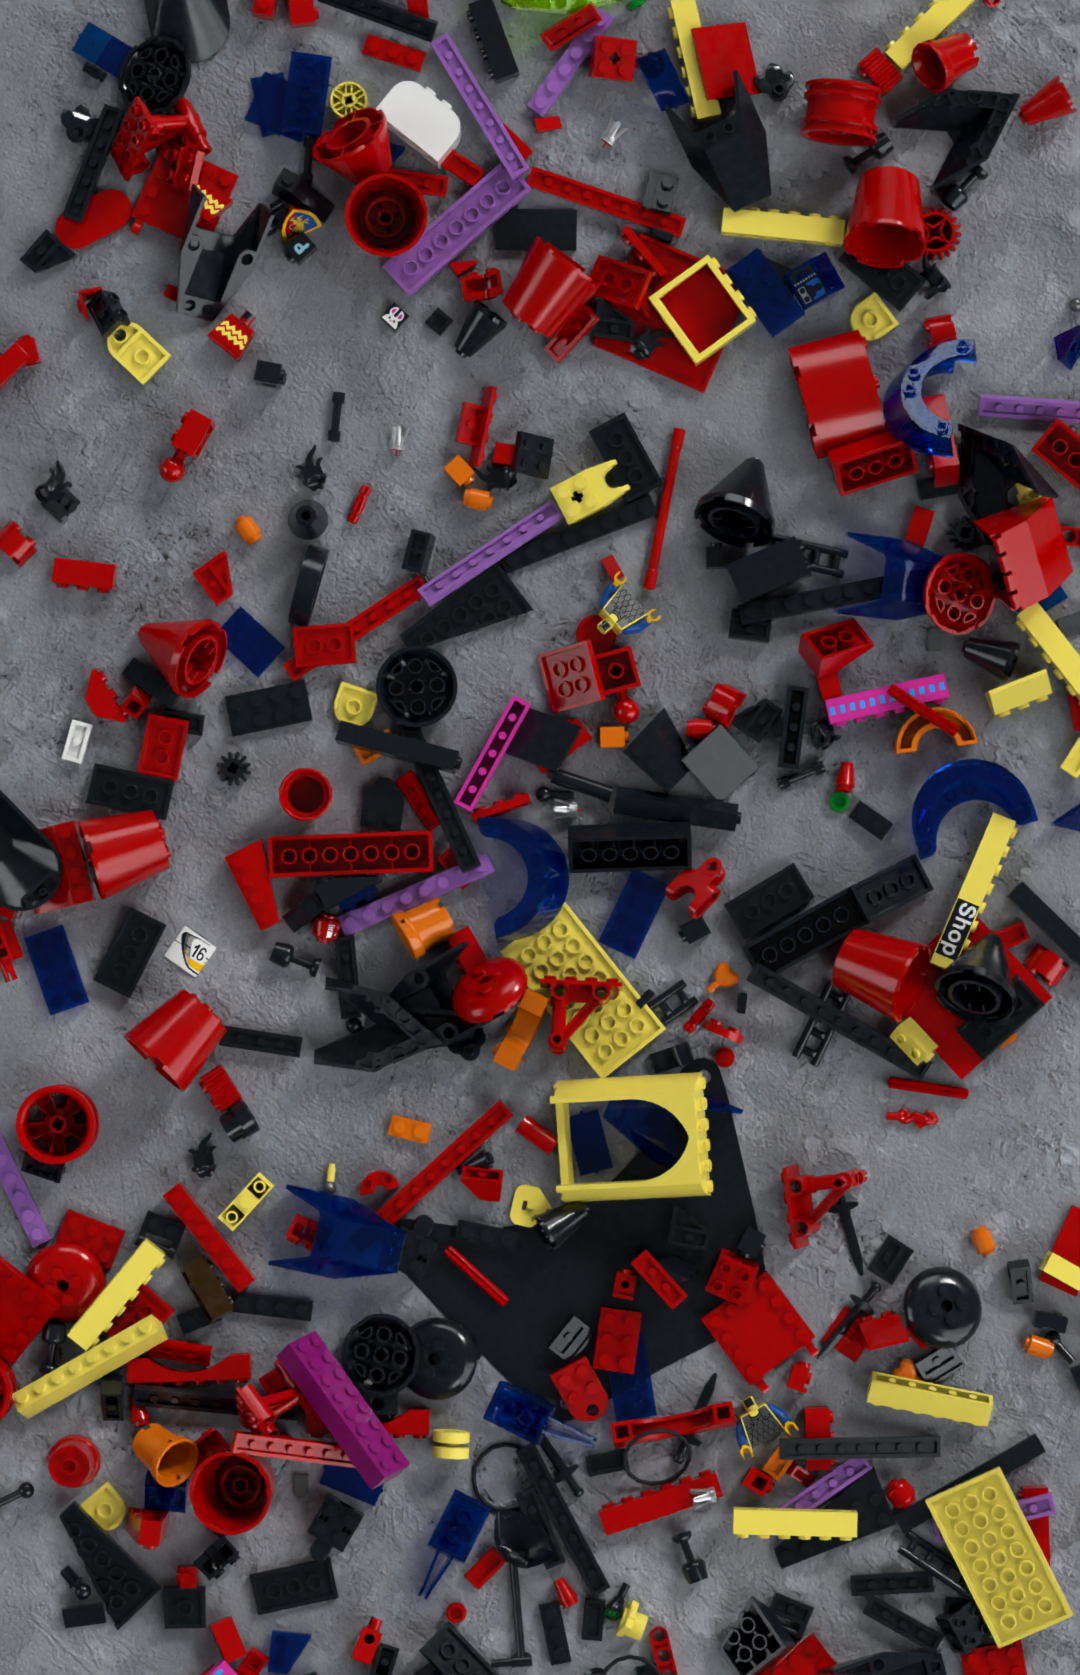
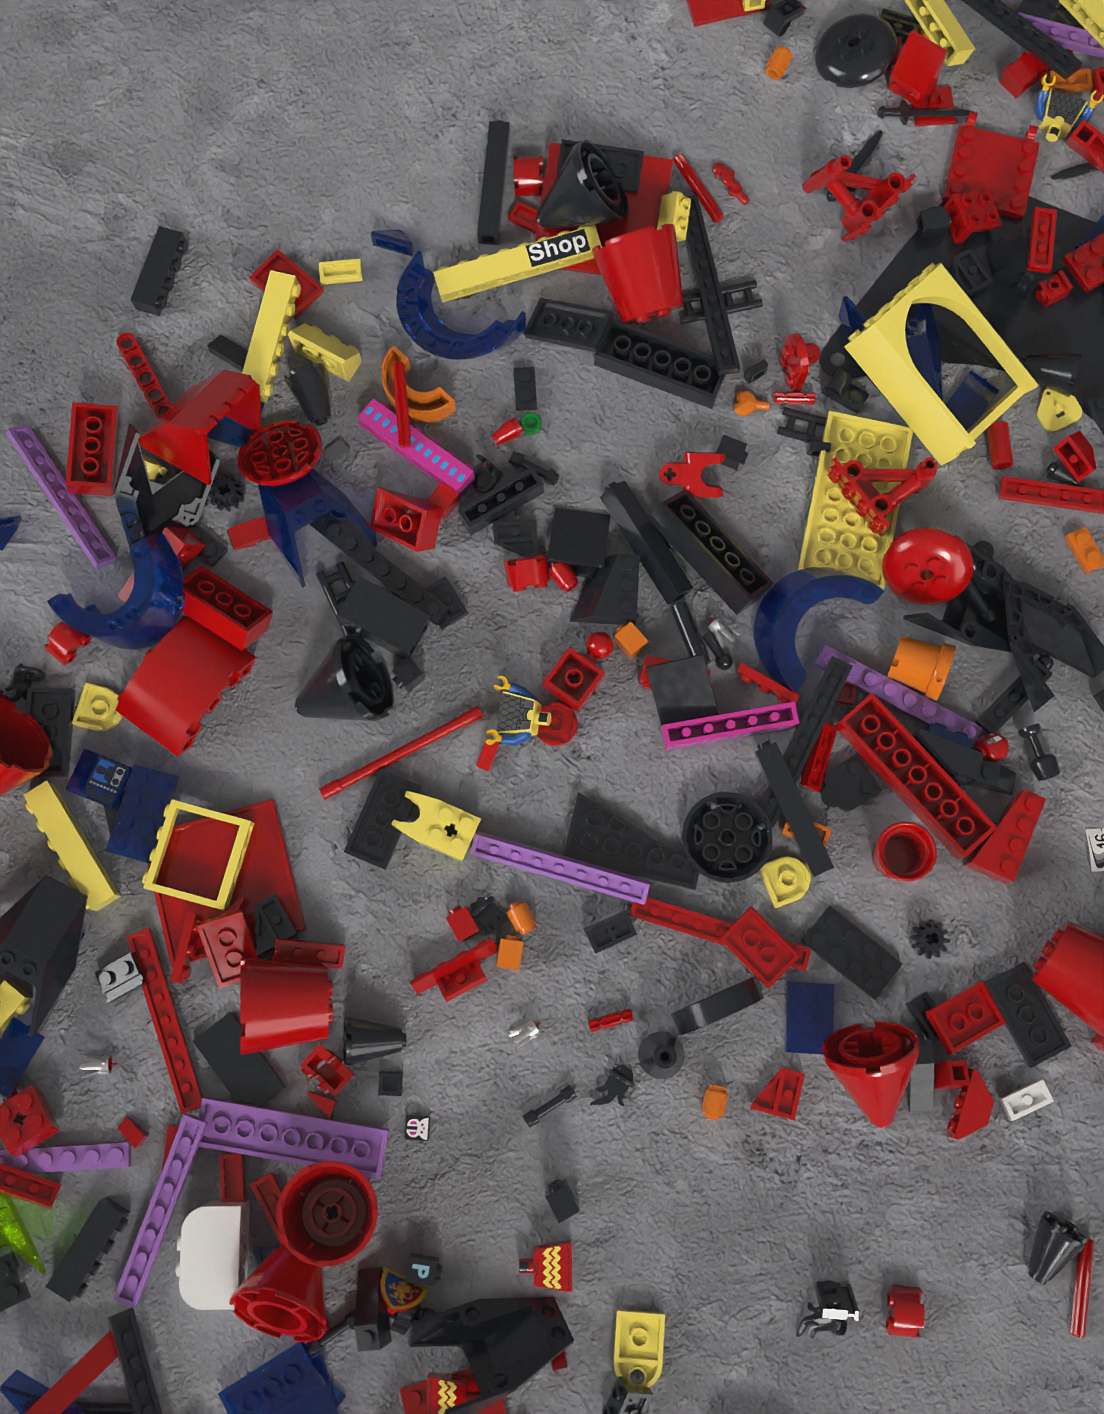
camera: 135 degrees left, 10 degrees down
red brick [52,558,117,594] -> none
red brick [159,409,216,483] -> none
light yellow wheel [330,82,368,120] -> none
red plate [362,34,426,73] -> none
red brick [446,926,487,973] -> none
orange brick [492,988,550,1072] -> none
black plate [501,495,658,574] -> none
black plate [511,431,554,479] -> none
red plate [537,640,605,714] -> none
clear blue plate [598,871,668,959] -> none
black piece [630,325,674,359] -> none
black tile [652,228,674,245] -> none
black plate [724,863,815,940] -> none
red brick [786,1360,812,1393] -> none
black plate [867,1234,914,1285] -> none

